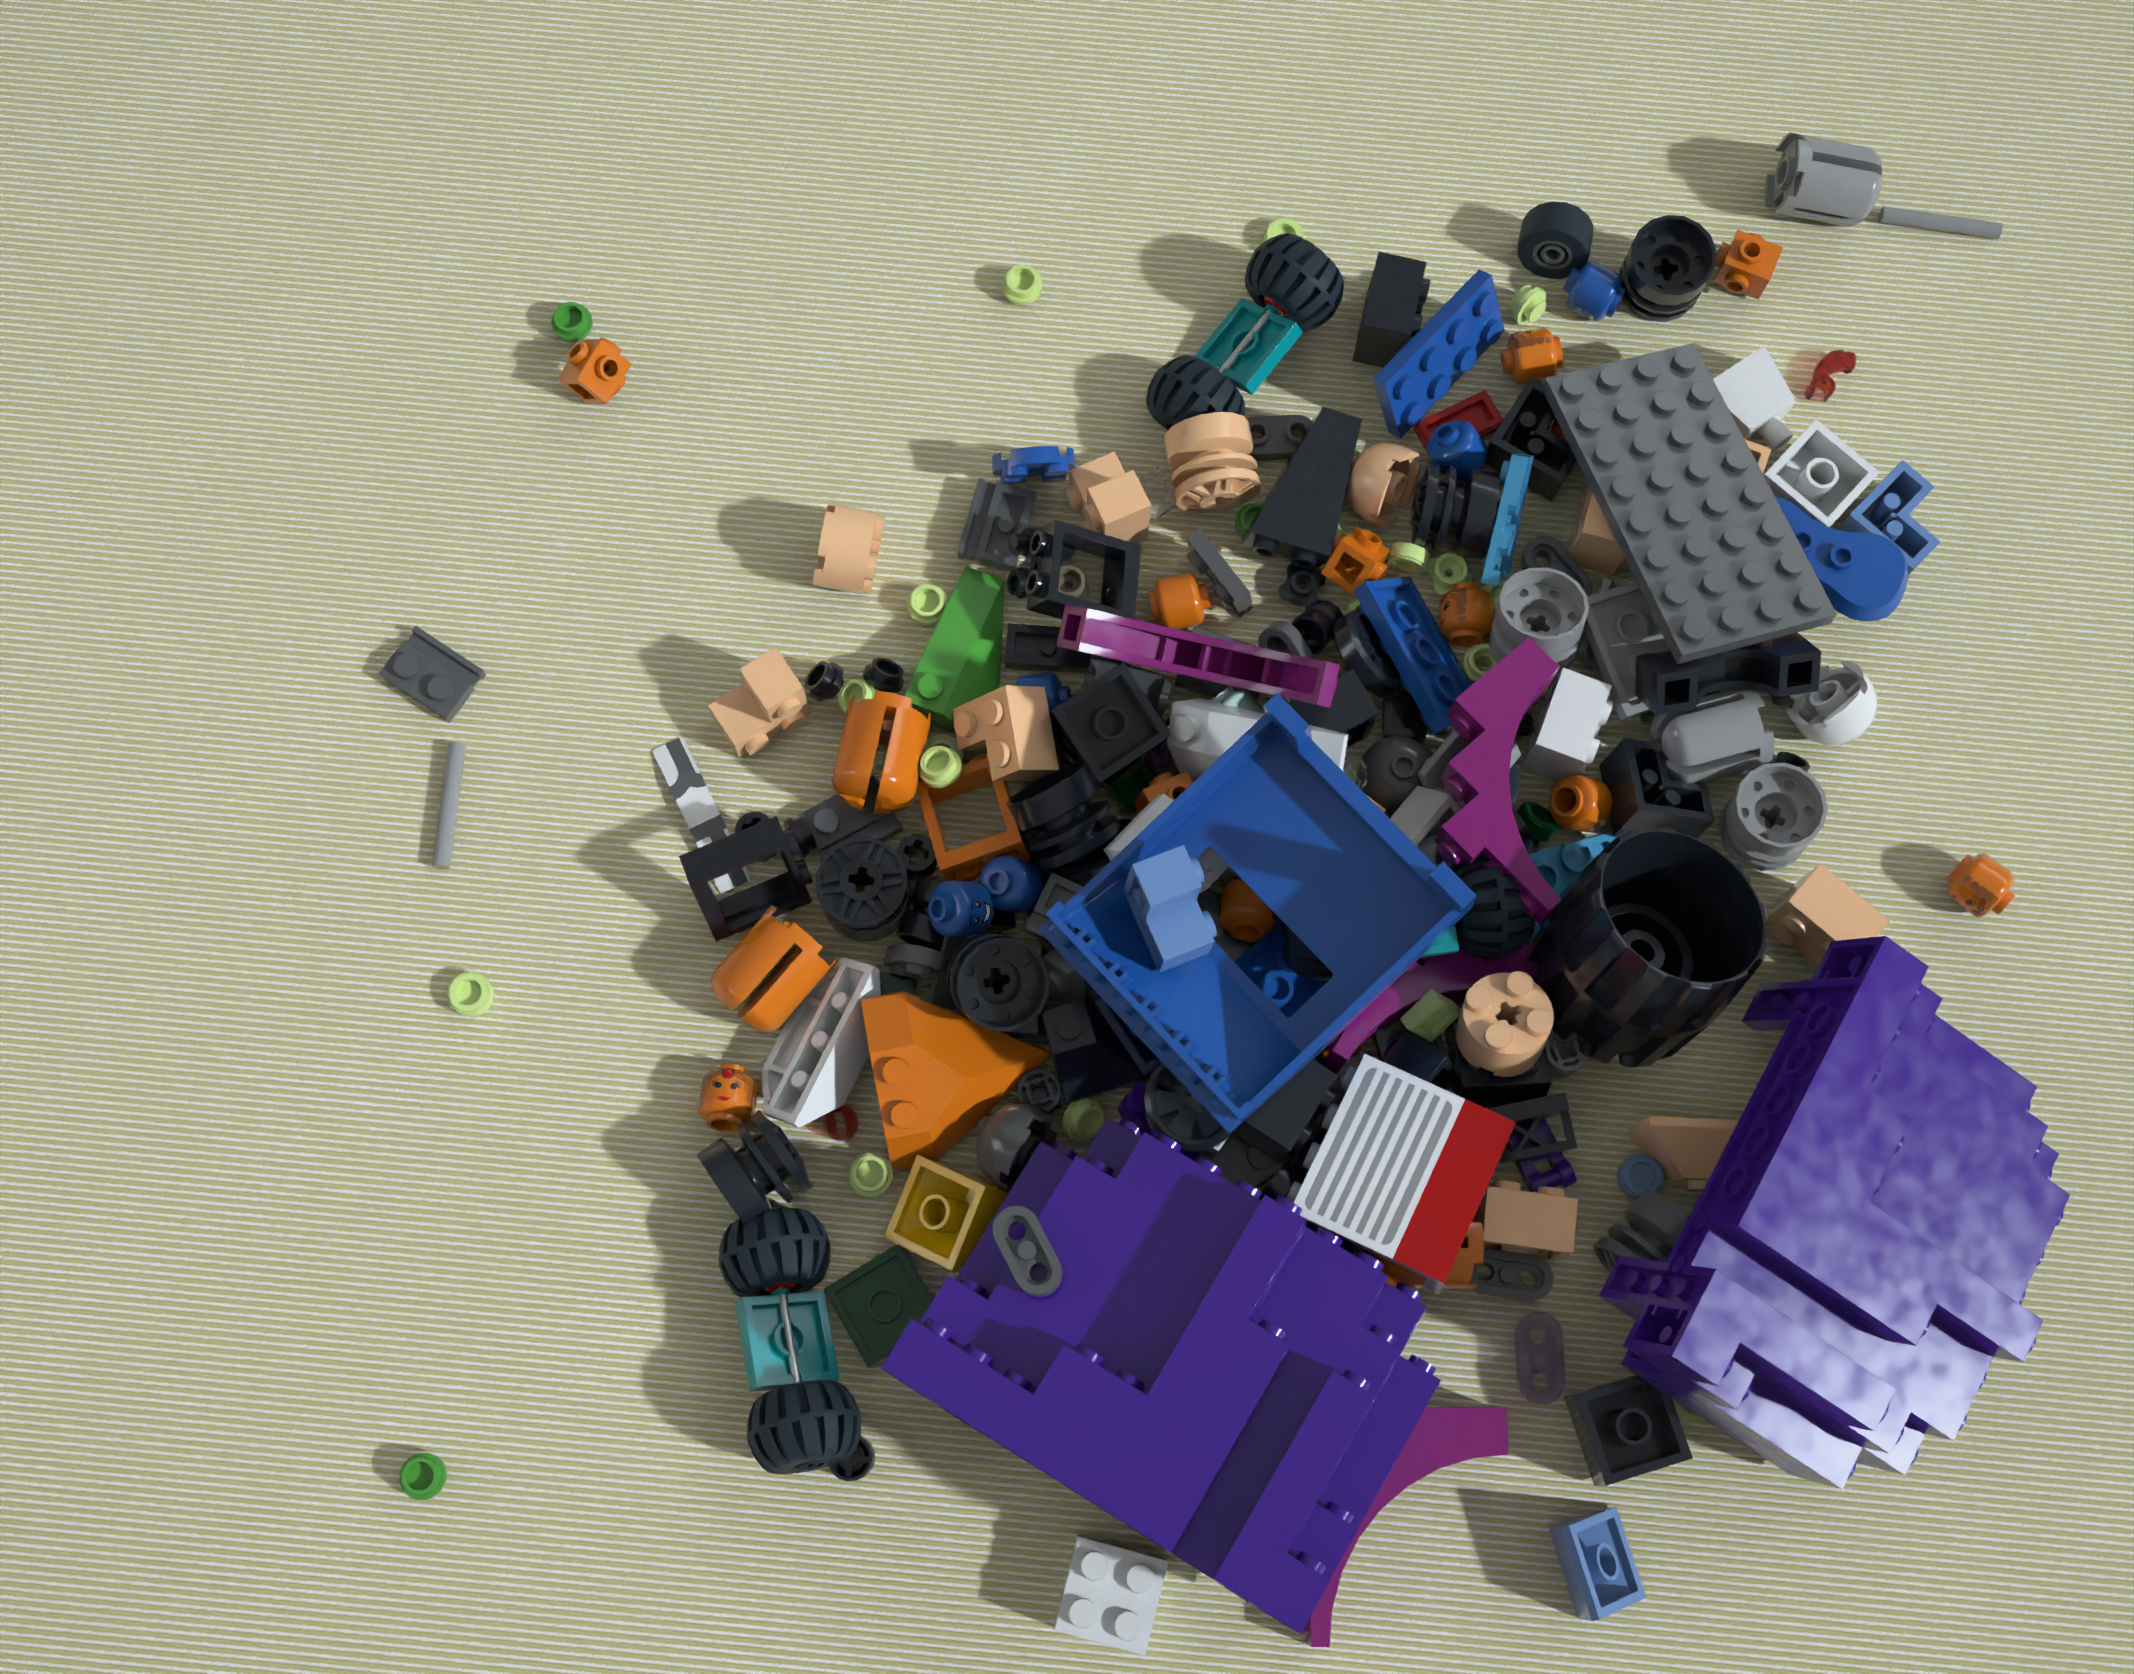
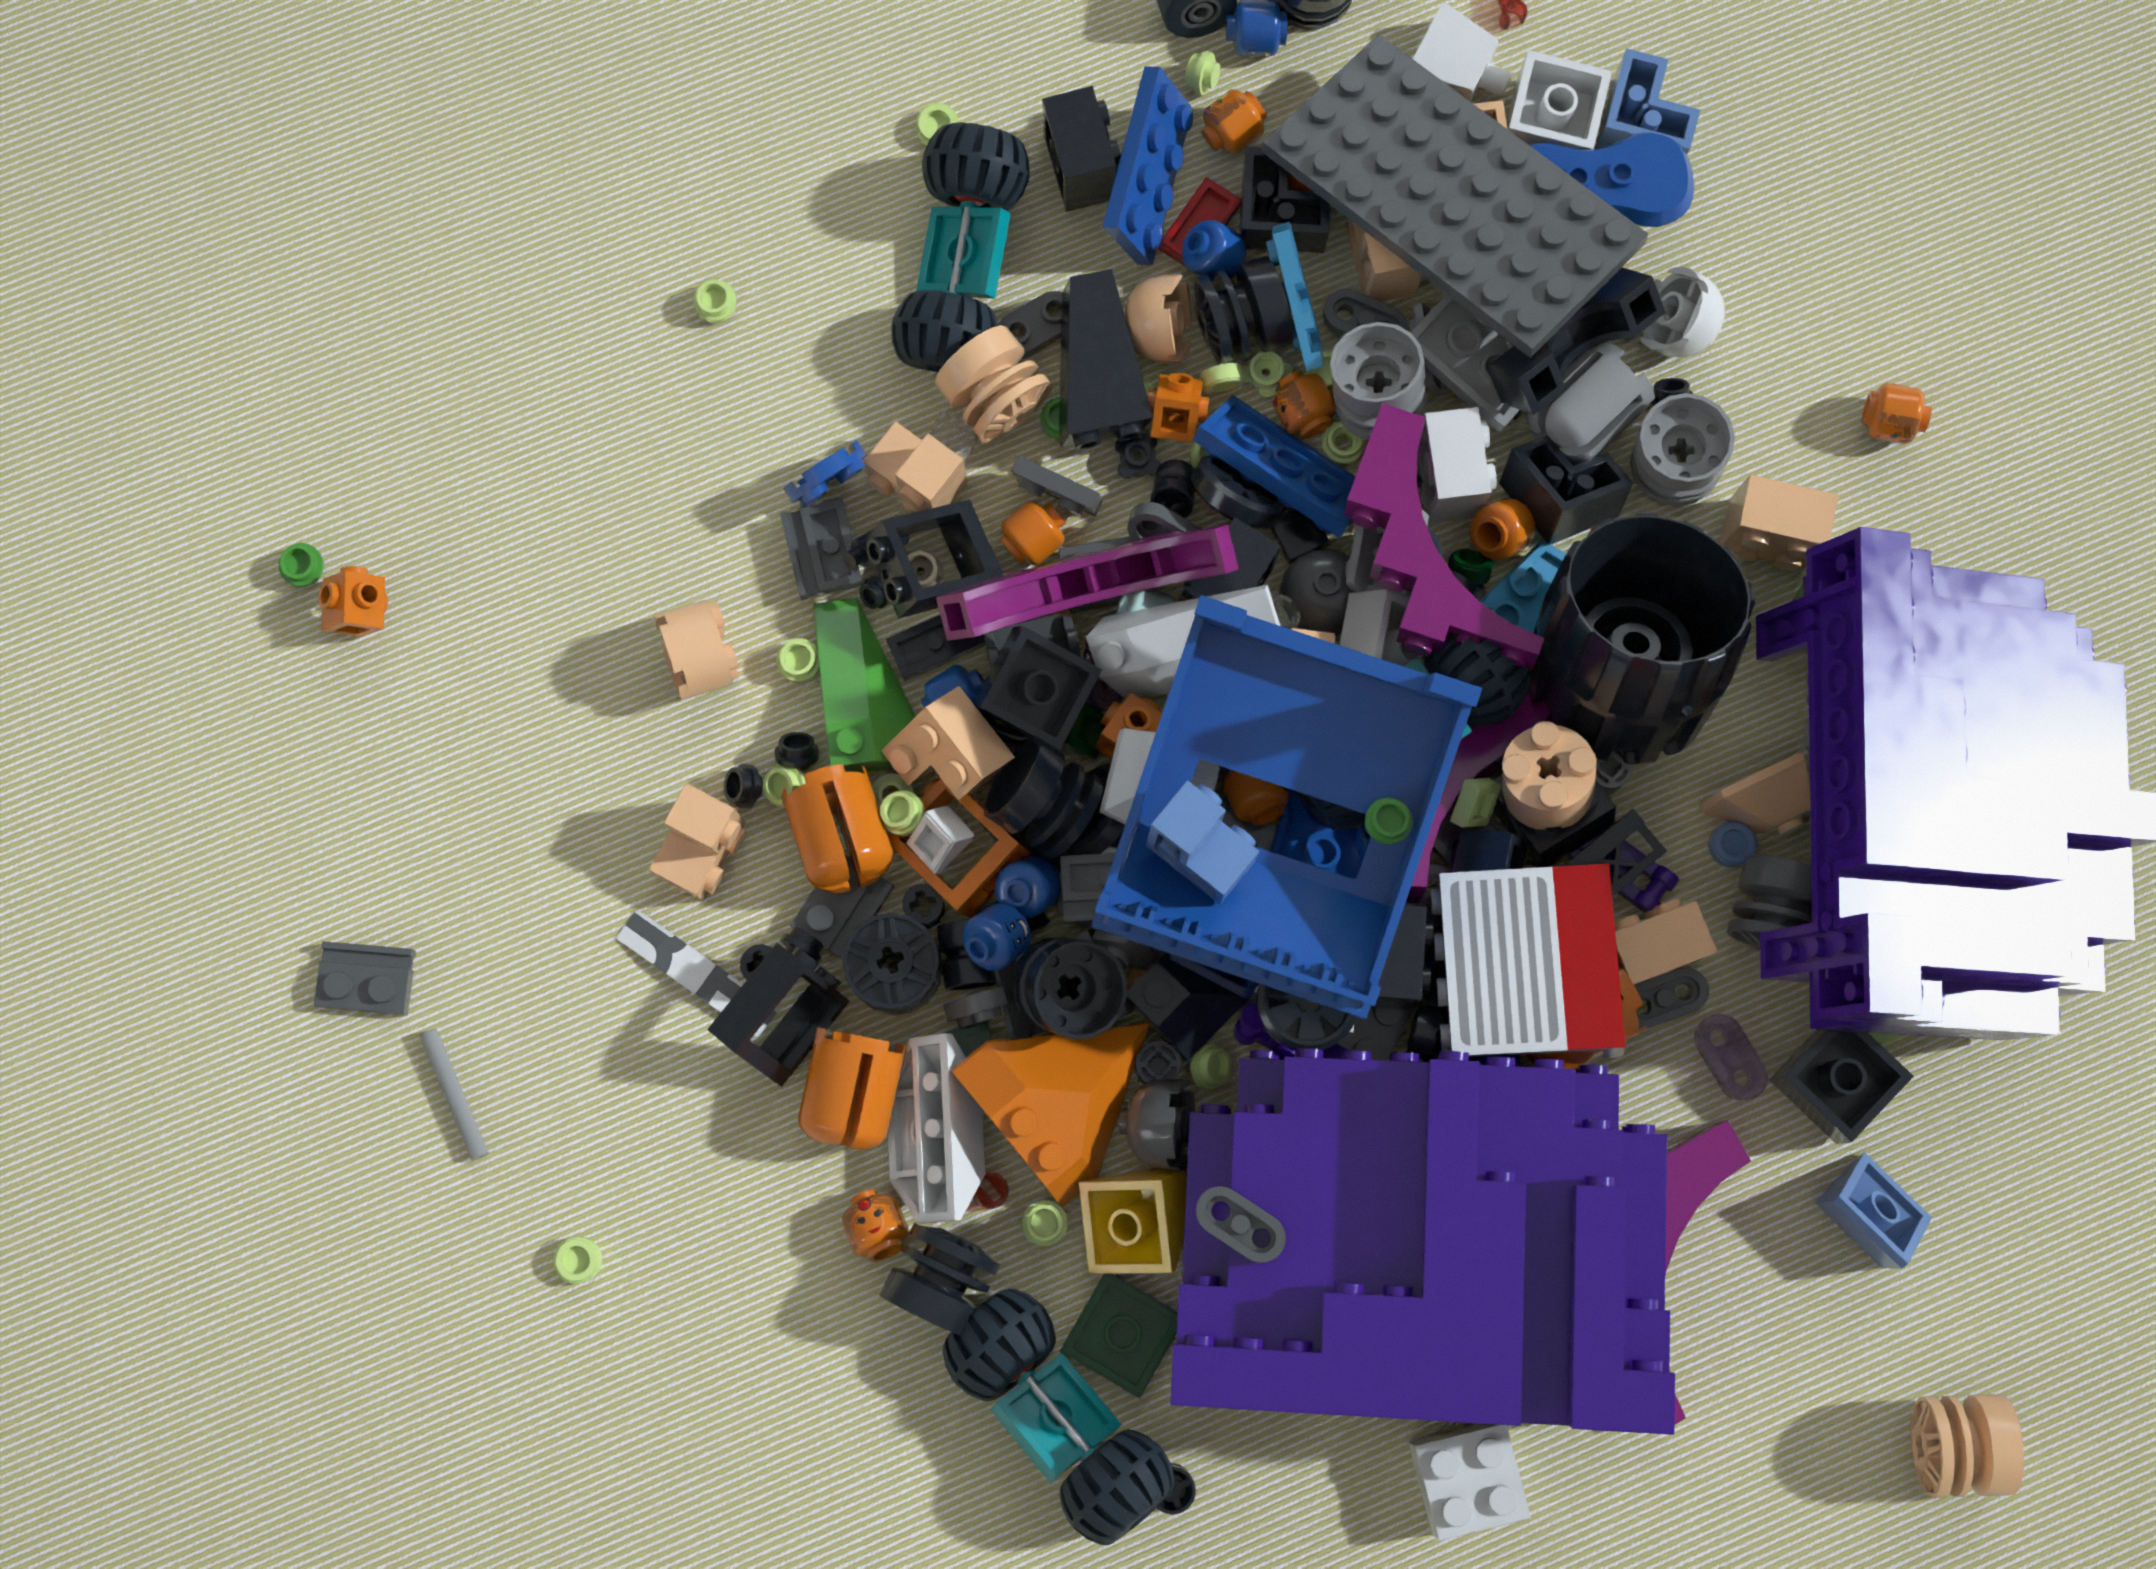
camera: 25 degrees left, 5 degrees up
none -> white slope [906,806,975,875]
none -> bright green plate [1365,797,1413,845]

